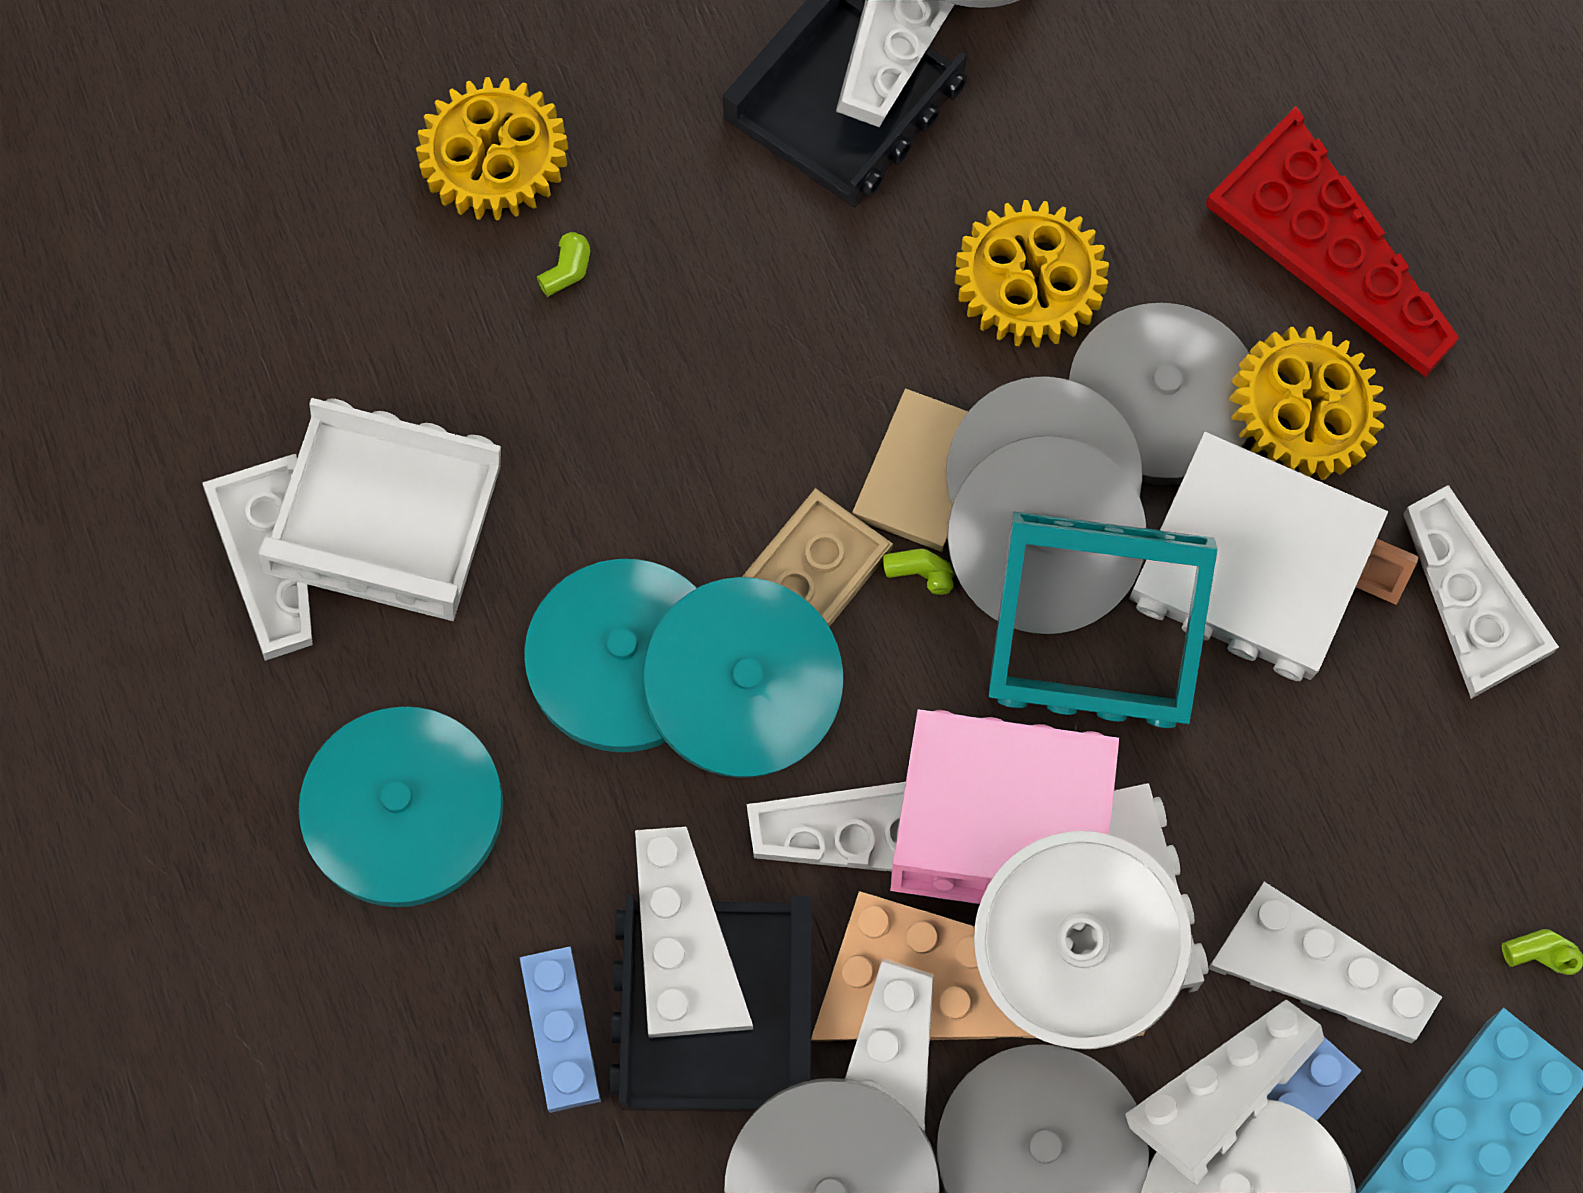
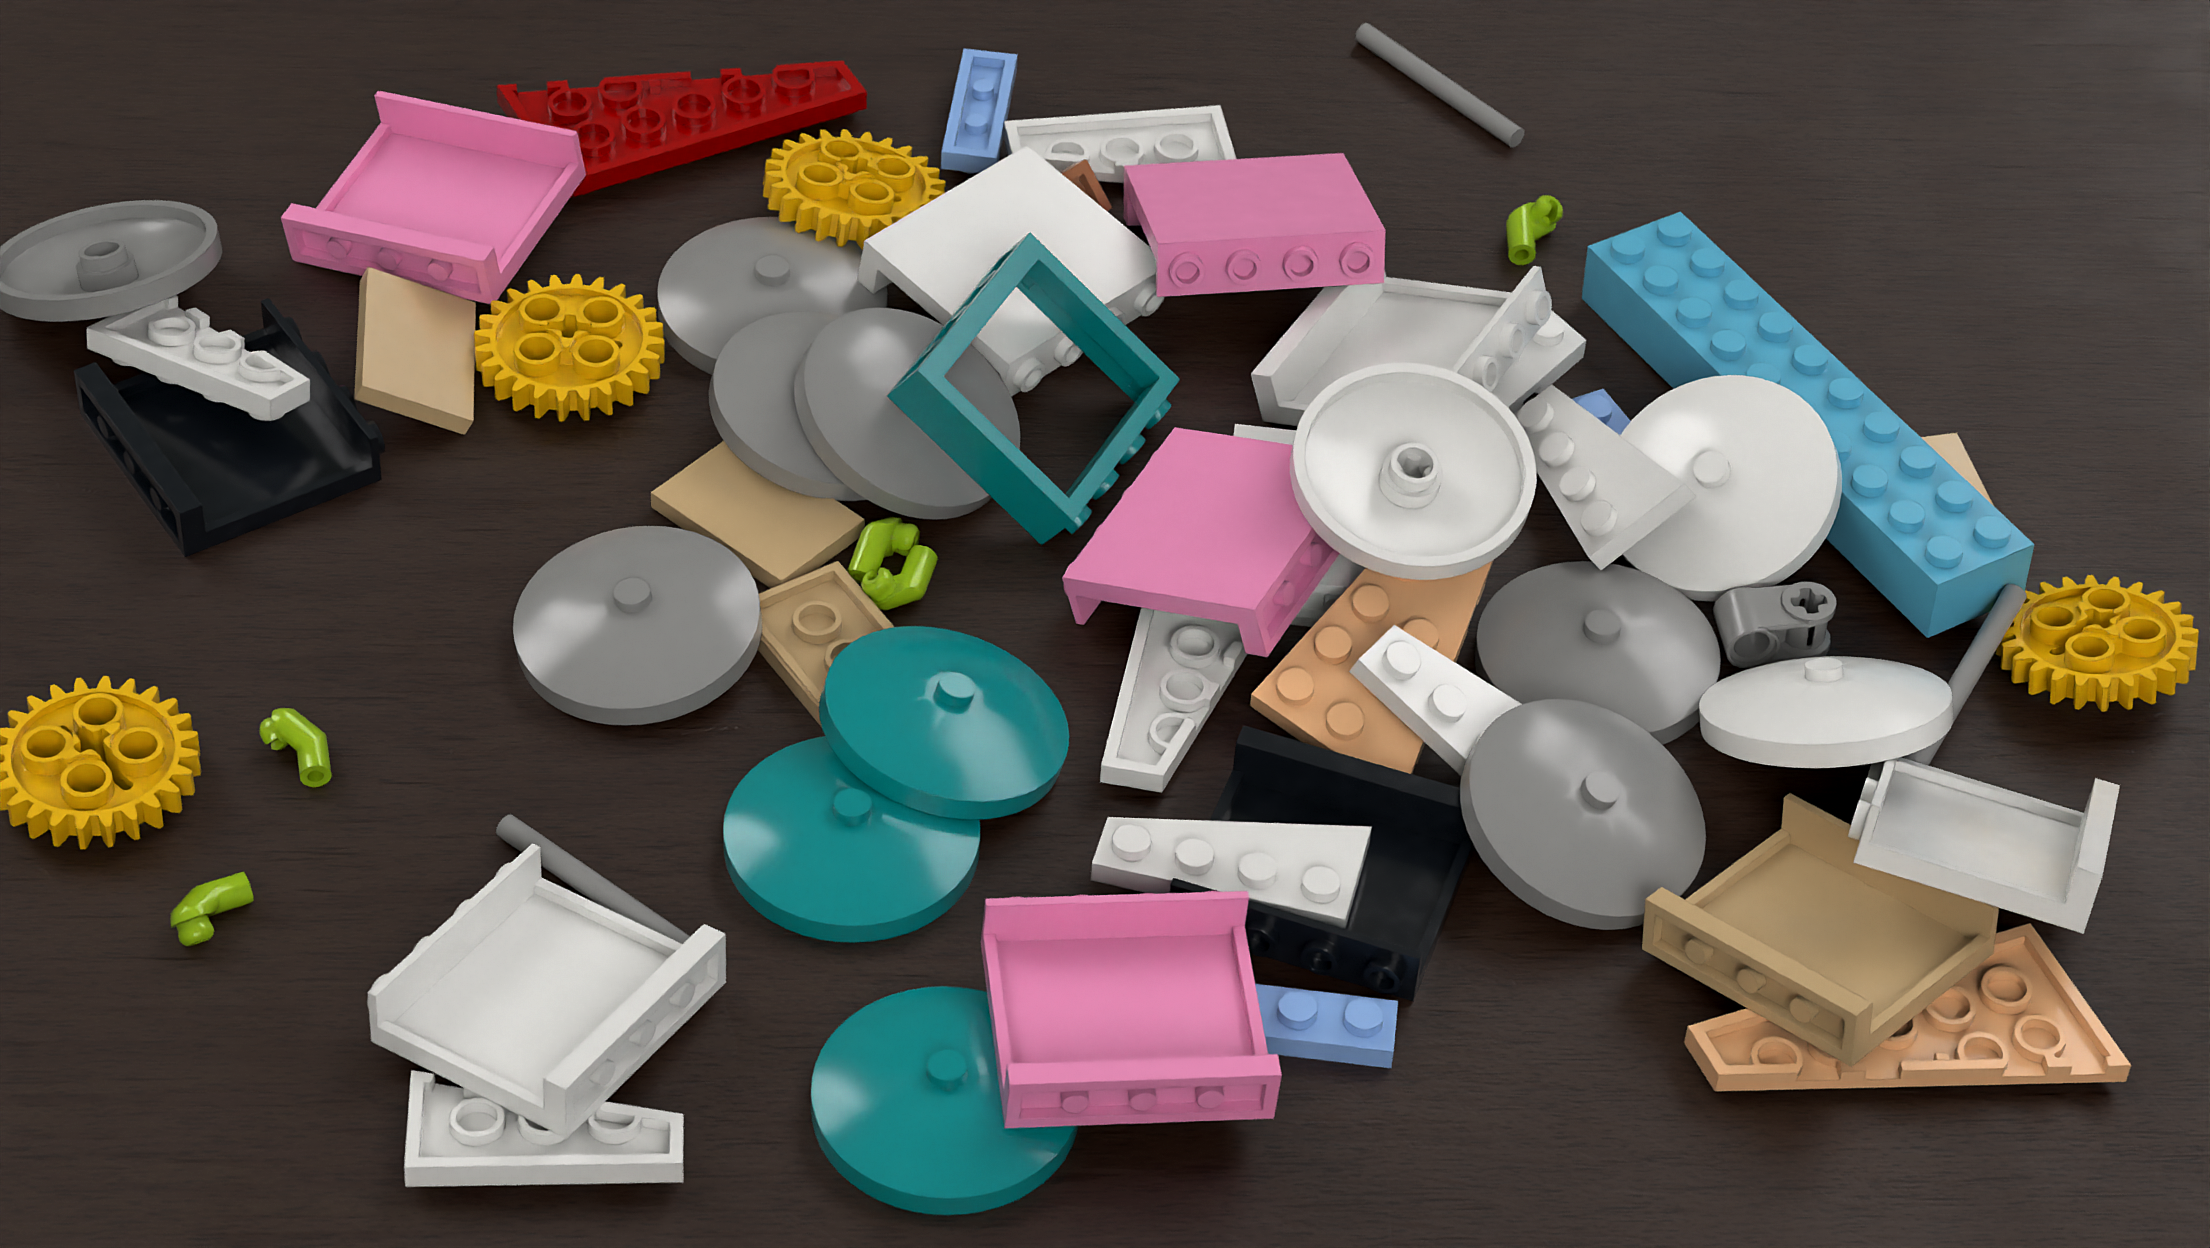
camera: 75 degrees left, 25 degrees down
none -> lime arm [170,871,254,947]
none -> bright pink panel [281,91,586,304]
none -> tan tile [354,267,476,435]
none -> light grey bar [496,814,691,944]
none -> light grey dish [513,526,762,726]
none -> lime arm [861,545,938,611]
none -> light blue plate [941,49,1017,174]
none -> bright pink panel [981,891,1282,1128]
none -> bright pink panel [1124,153,1386,297]
none -> white panel [1251,266,1552,426]

